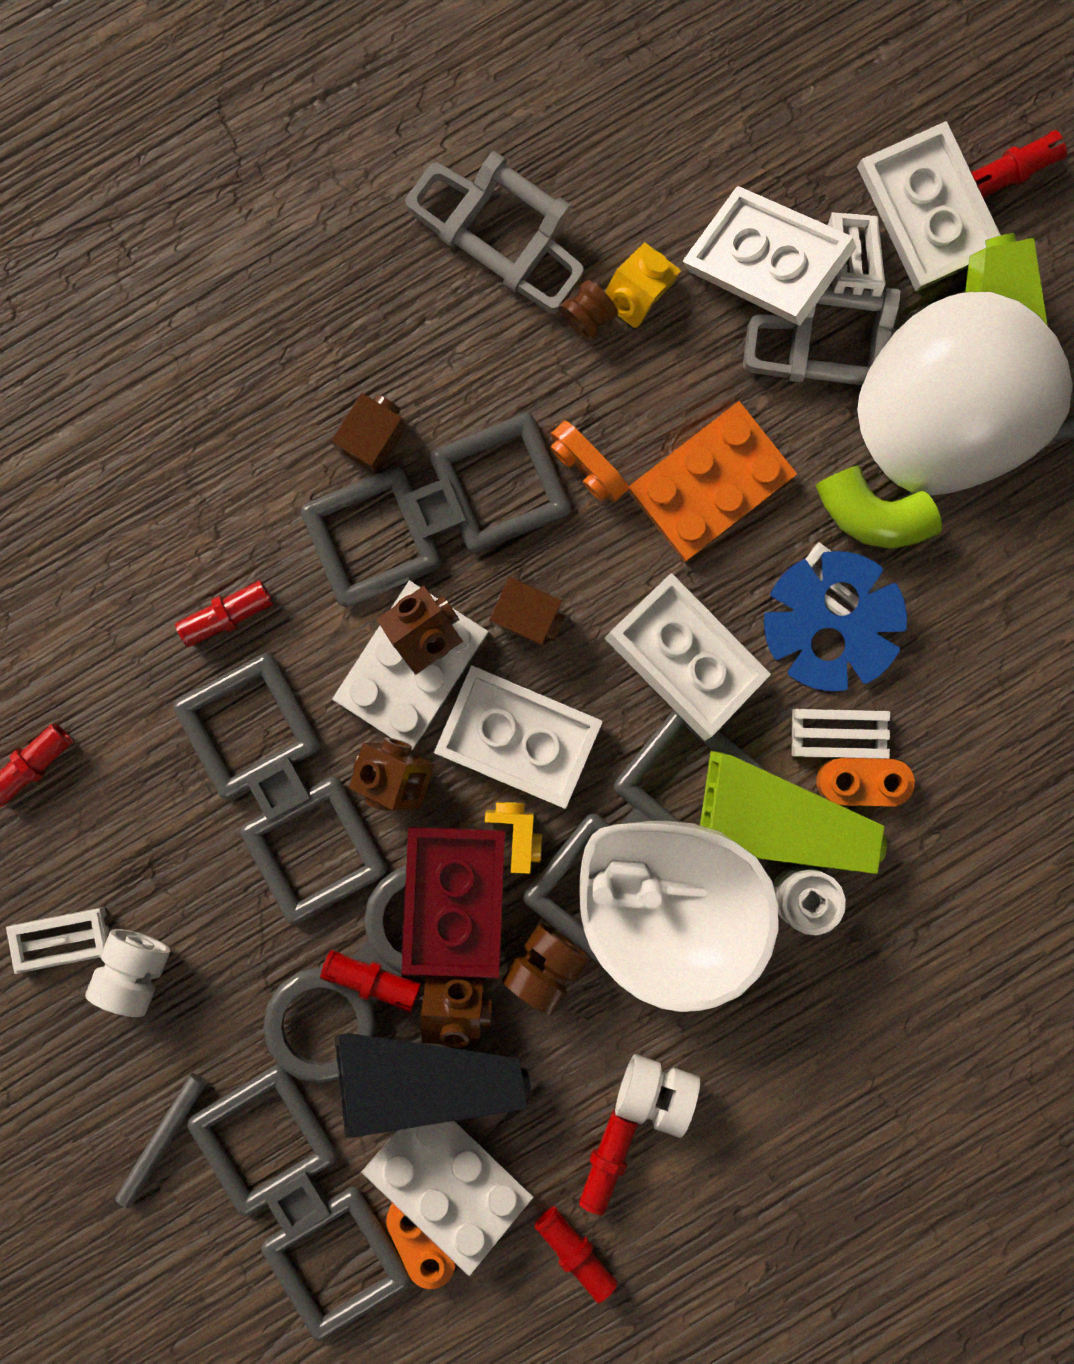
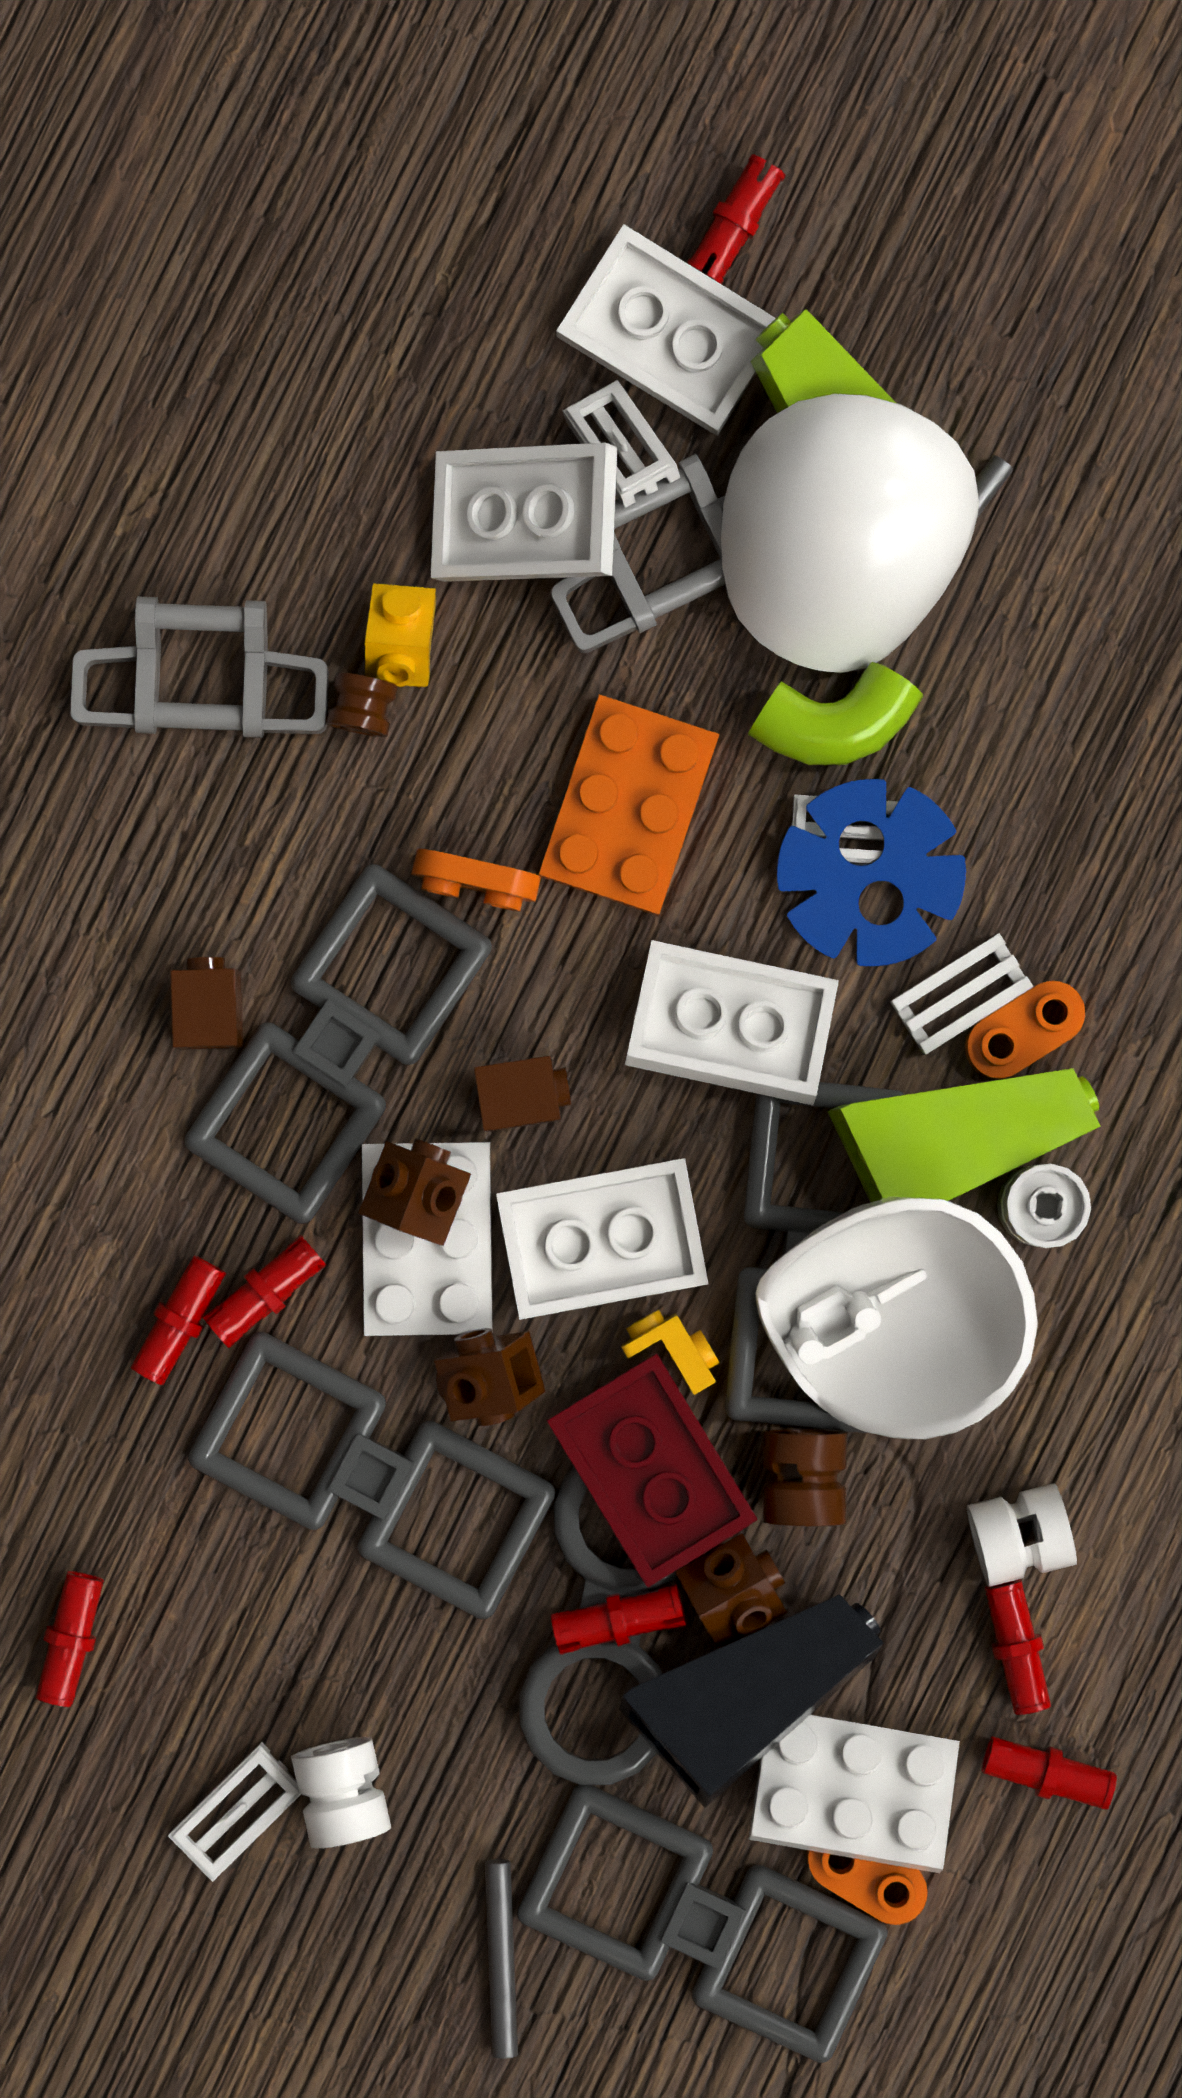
camera: 30 degrees left, 0 degrees up
none -> red pin [203,1235,326,1348]

